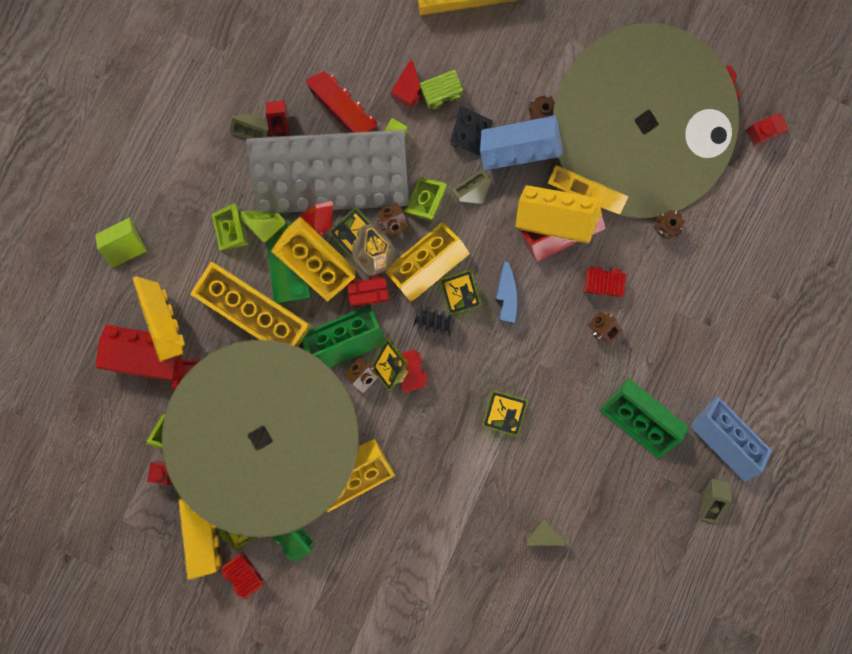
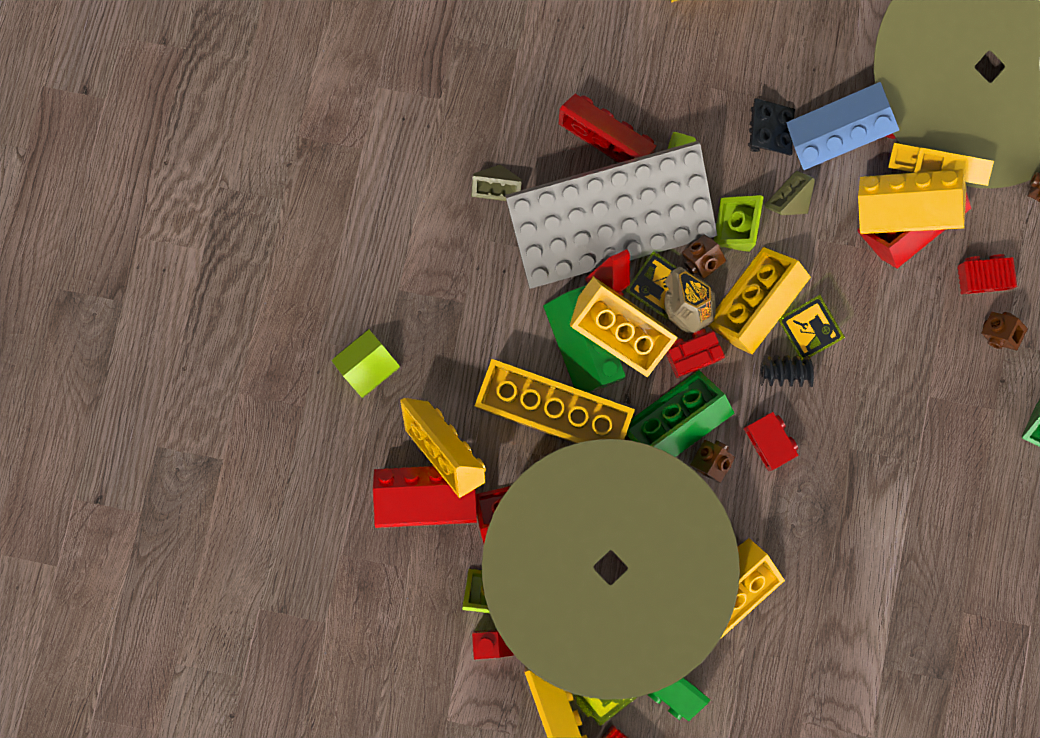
camera: 10 degrees left, 5 degrees down
lime slope [211,204,249,251] -> none
lime slope [239,211,285,243] -> none
red slope [265,100,291,137] -> none
piece [372,338,409,392] -> none
red slope [391,59,422,108] -> none
lime brick [419,70,463,109] -> none
piece [481,390,529,437] -> none
medium blue slope [495,261,517,323] -> none
olive slope [525,519,566,546] -> none
reddish brown brick [528,95,555,120] -> none

